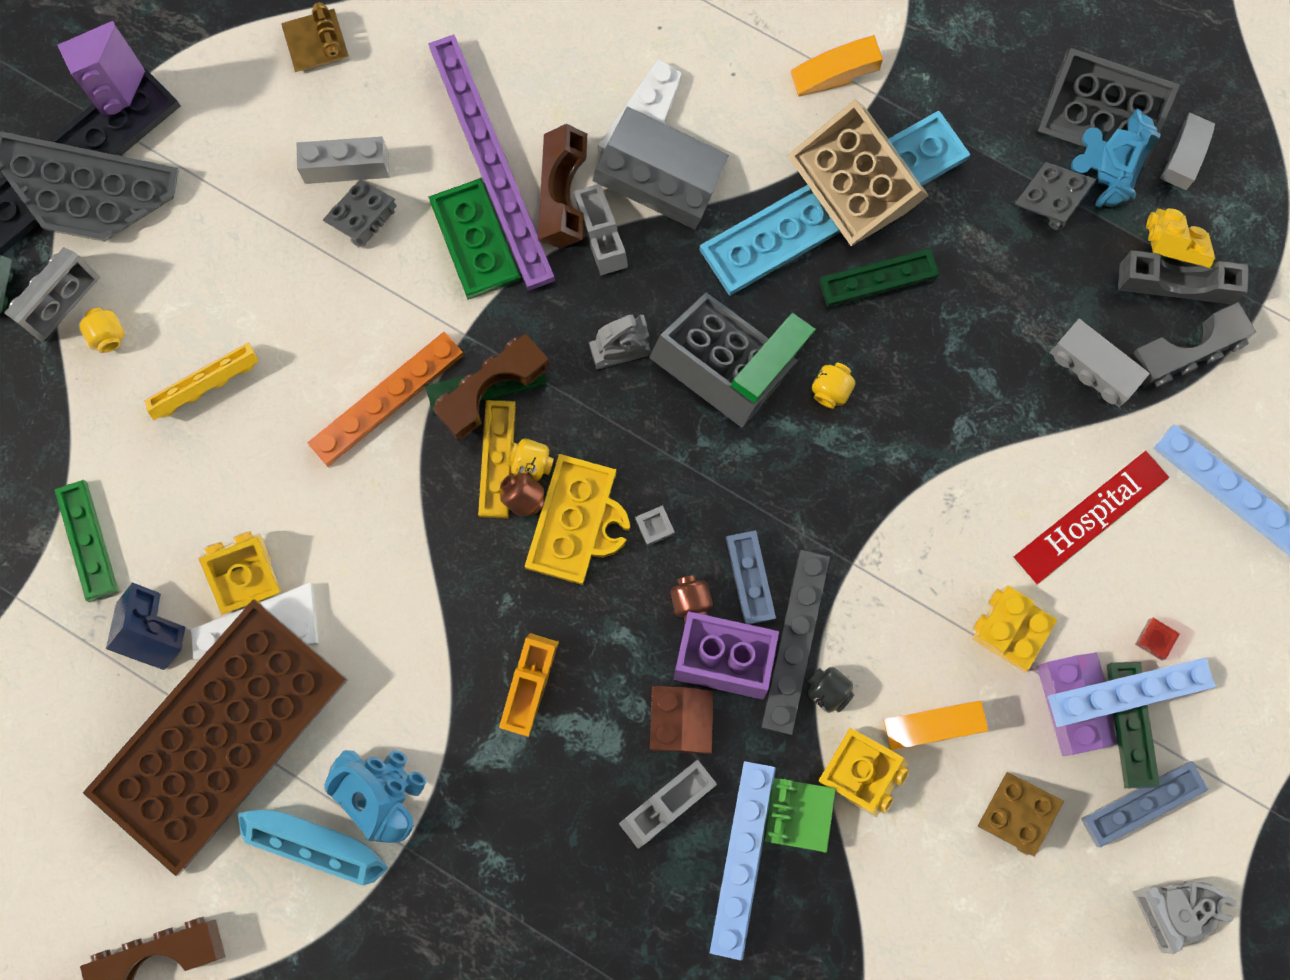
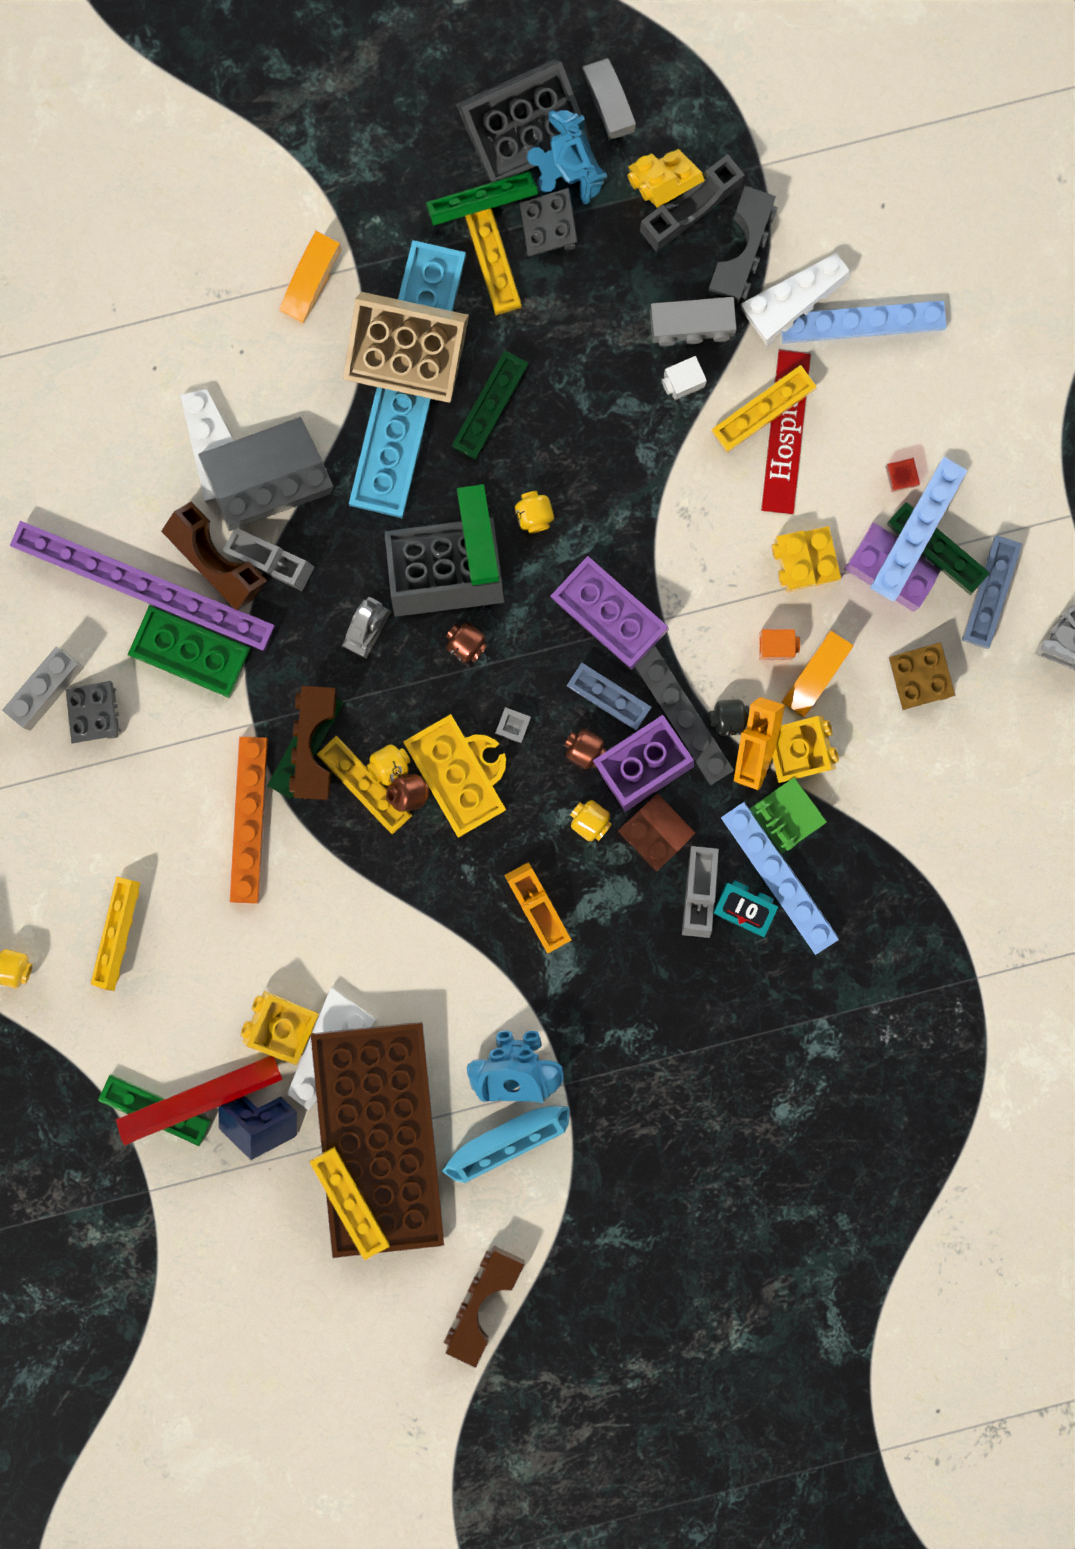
camera: 45 degrees left, 10 degrees up
none -> red tile [116,1056,283,1146]
none -> yellow plate [309,1146,389,1261]
none -> green tile [426,172,538,226]
none -> copper head [446,622,488,663]
none -> yellow tile [465,208,522,315]
none -> medium lavender plate [550,556,669,670]
none -> yellow head [570,800,612,841]
none -> white brick [662,356,707,400]
none -> yellow plate [711,365,817,453]
none -> brick [713,880,778,937]
none -> light orange slope [734,697,785,790]
none -> white wing [741,253,851,347]
none -> orange brick [759,629,800,660]

